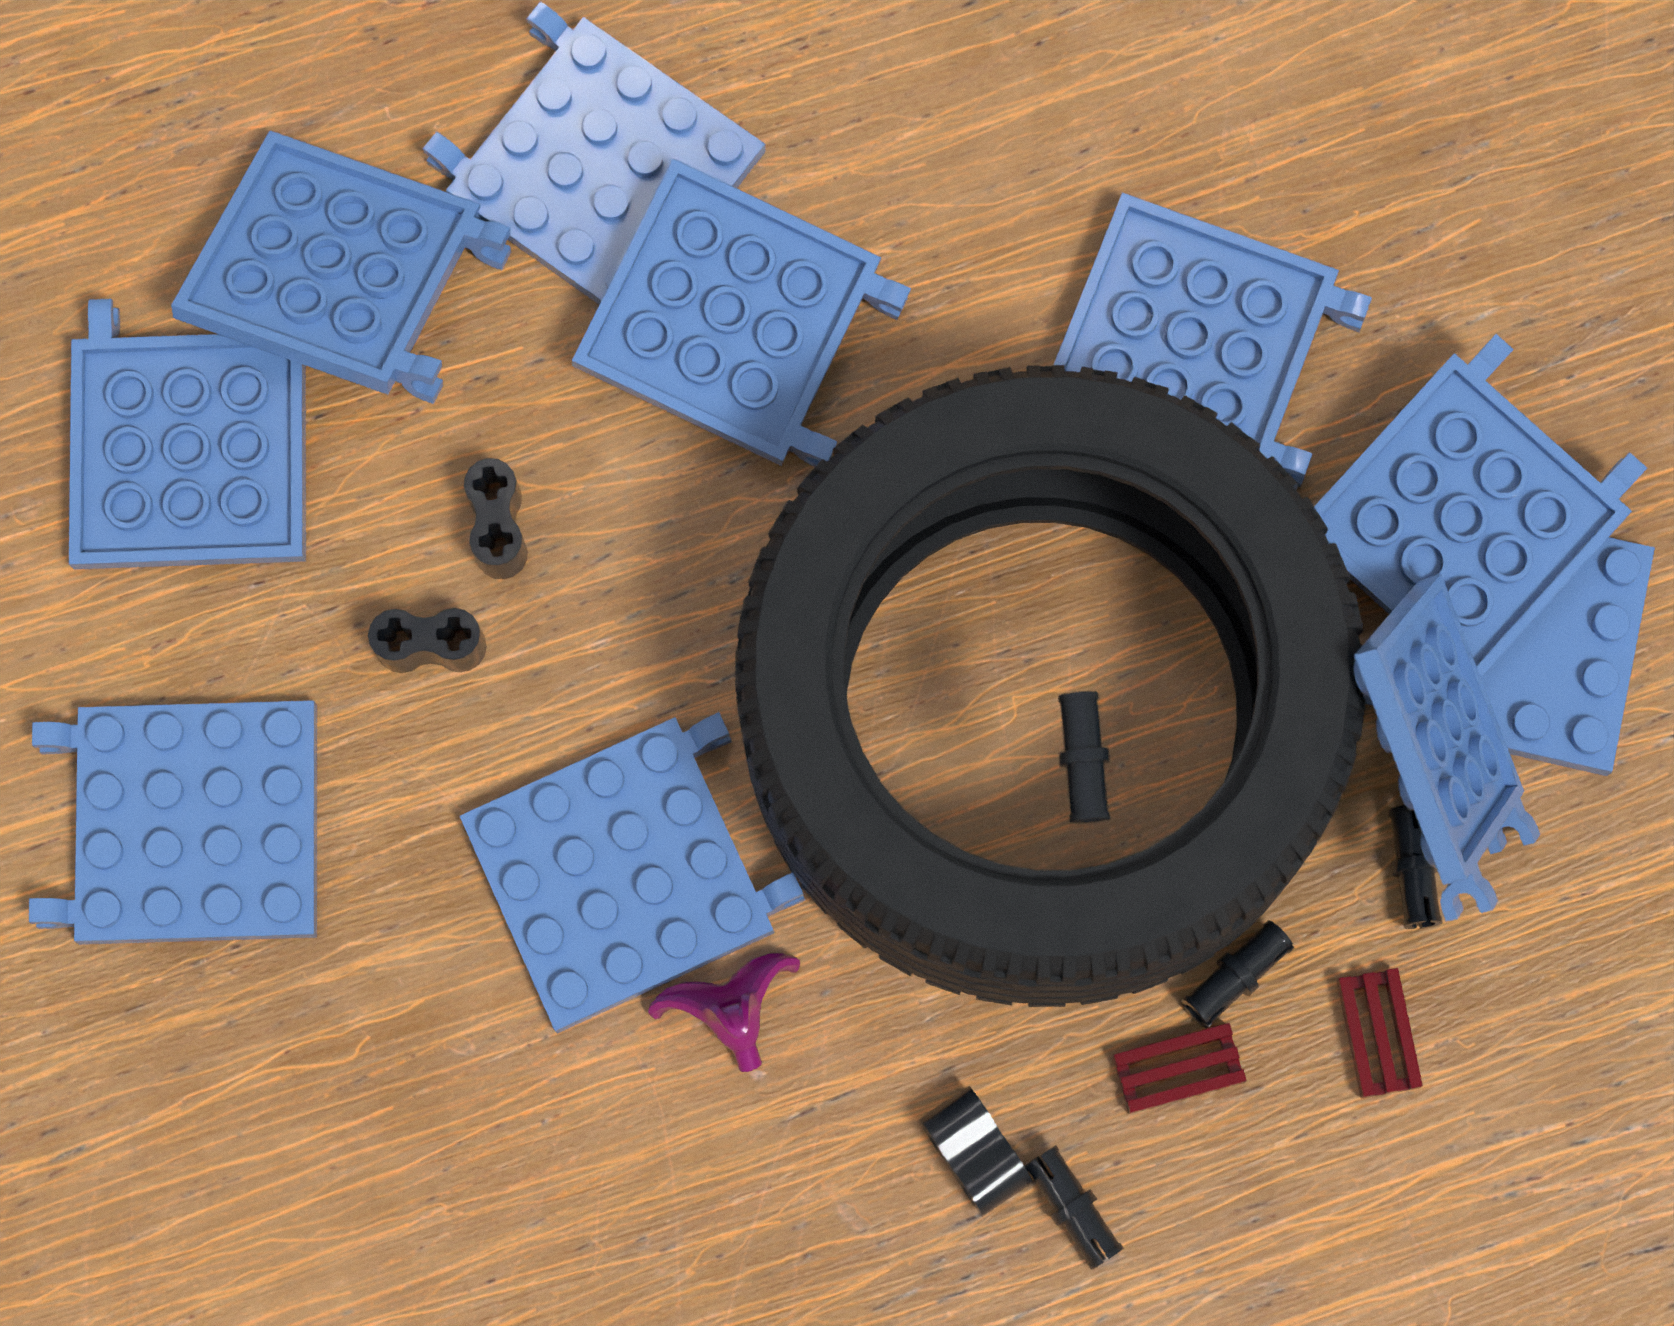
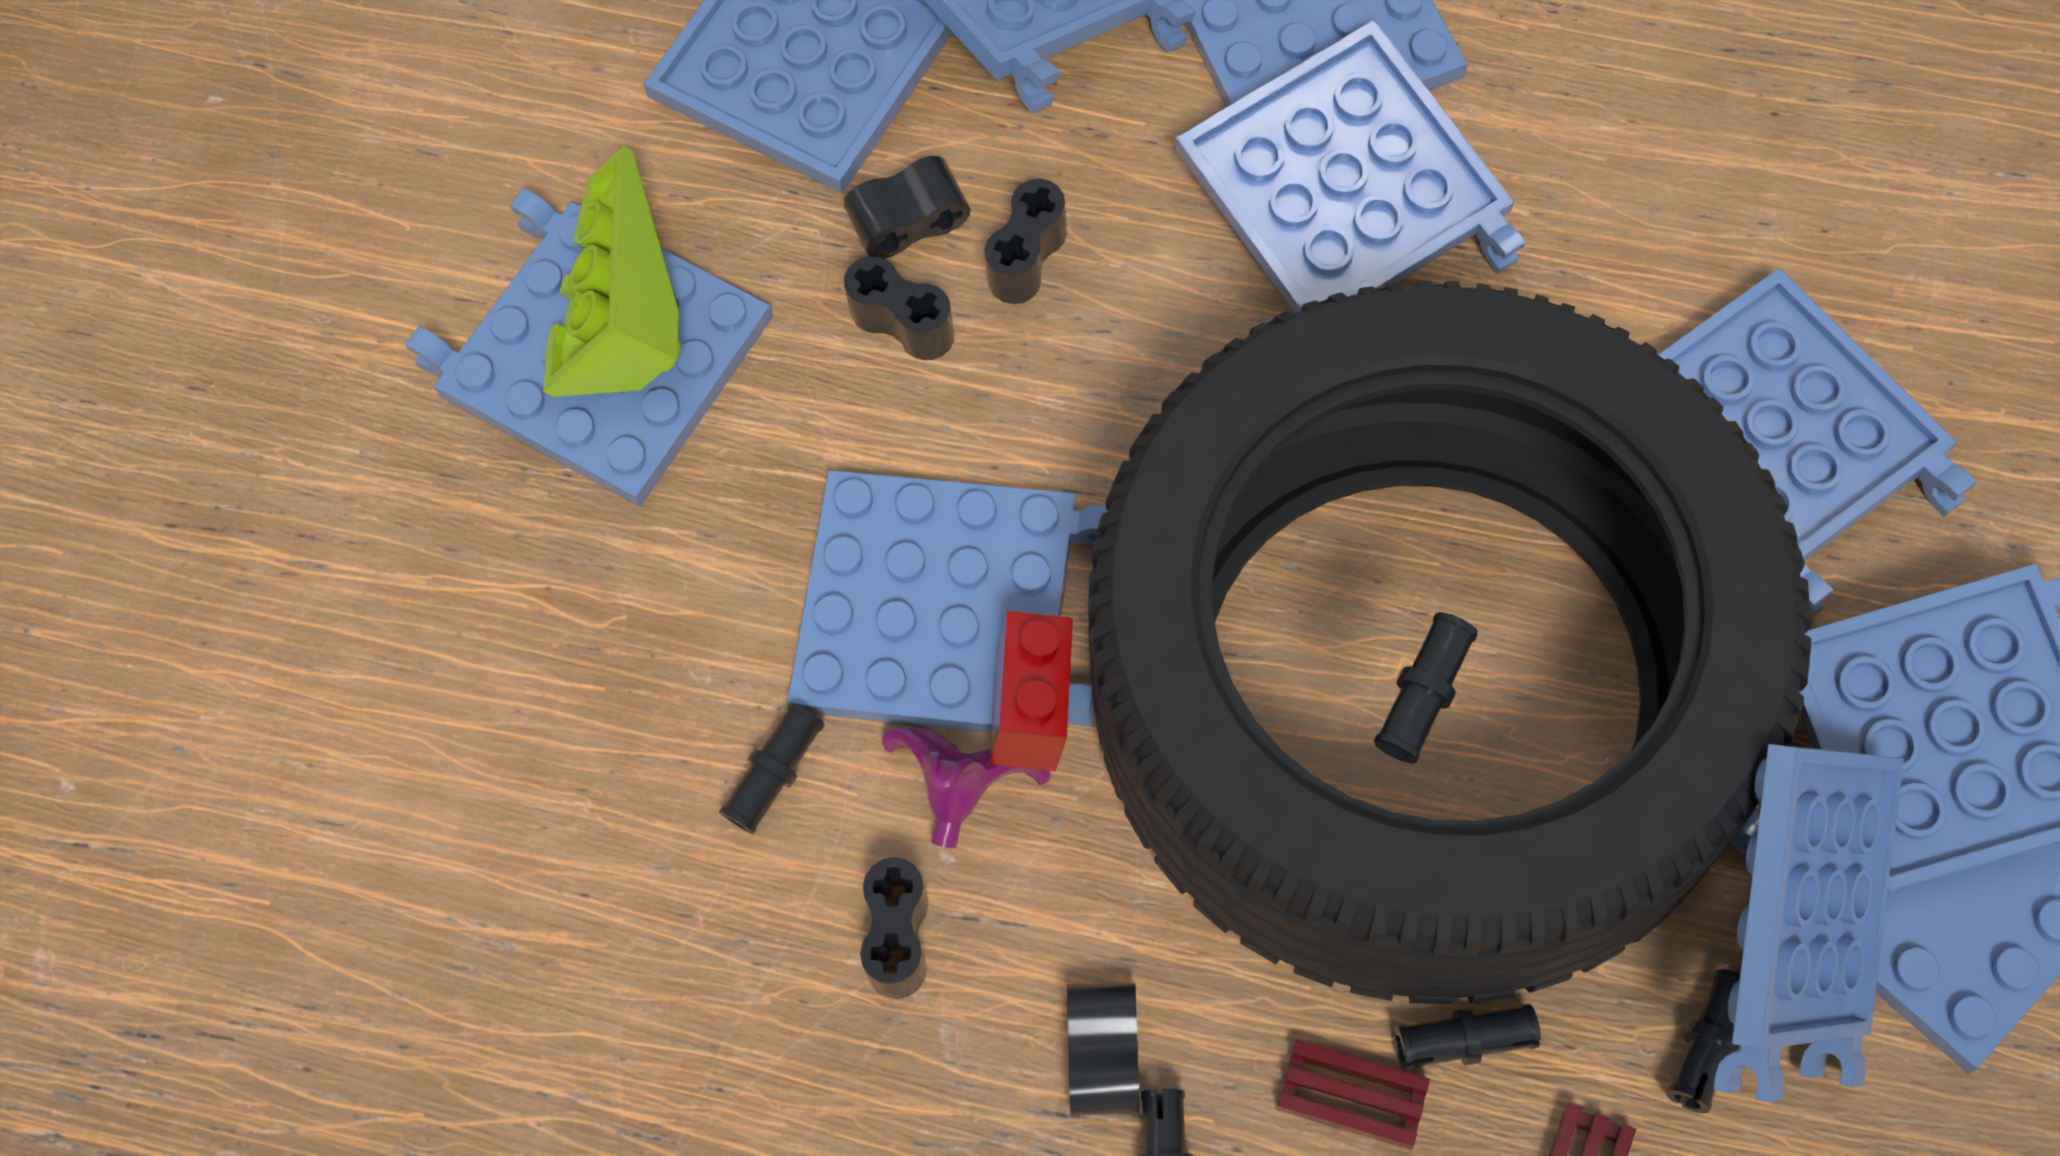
camera: 35 degrees right, 10 degrees down
none -> lime wedge [543,145,681,397]
none -> black pin [719,702,825,835]
none -> black axle [844,156,971,259]
none -> black axle [860,857,929,999]
none -> red brick [990,611,1073,772]

